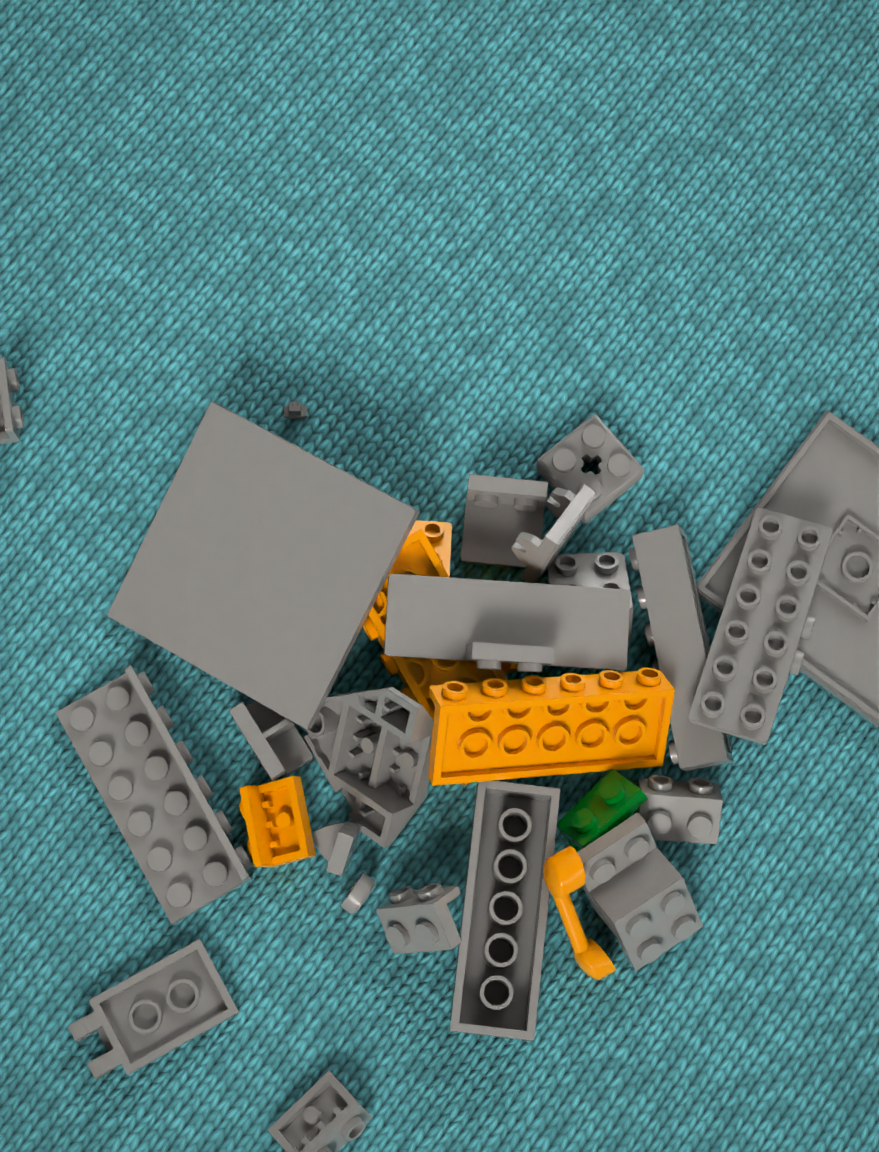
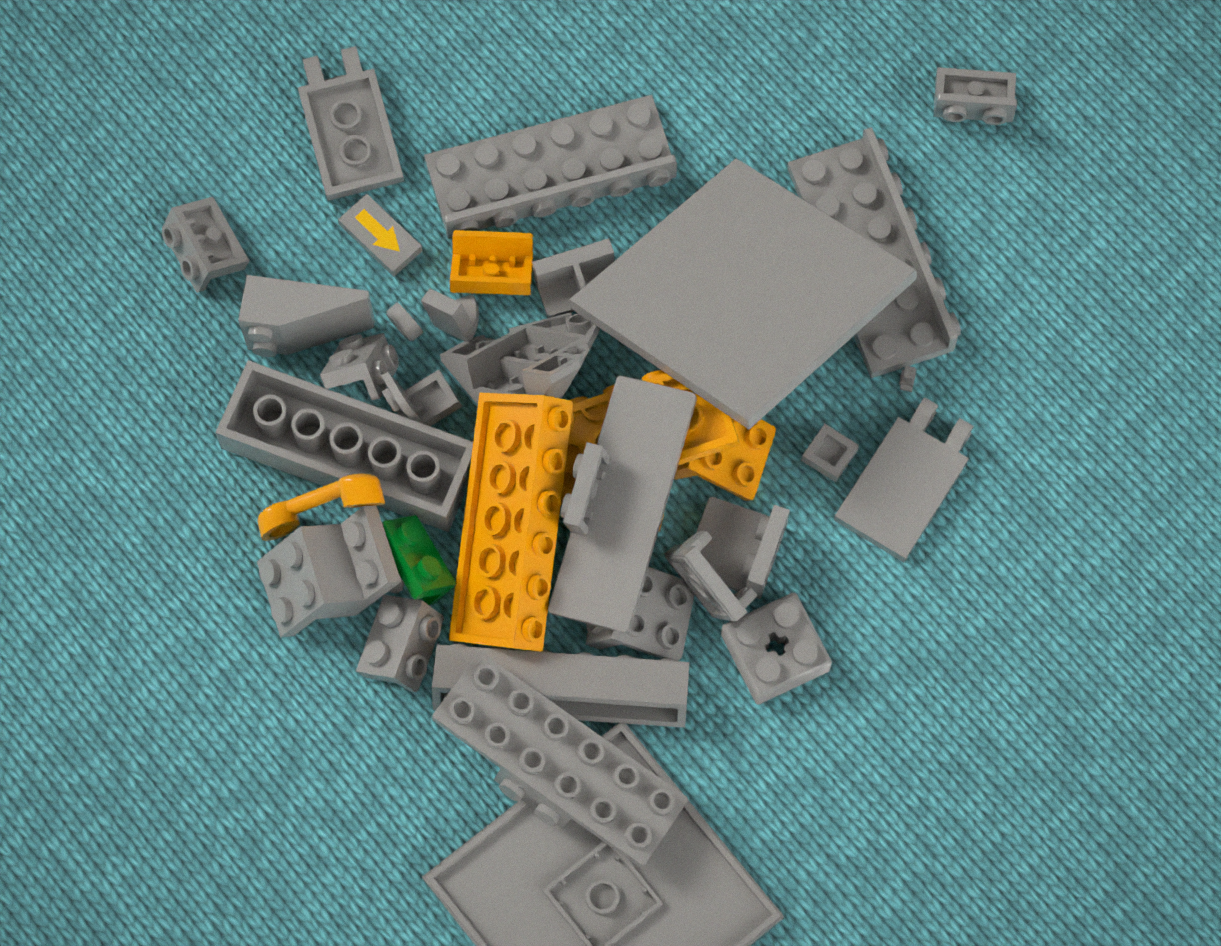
camera: 110 degrees right, 5 degrees down
none -> light grey slope [238,275,375,357]
none -> light grey tile [338,194,423,277]
none -> light grey bracket [381,369,462,426]
none -> light grey bracket [787,127,961,378]
none -> light grey plate [801,424,859,482]
none -> light grey tile [834,397,974,562]

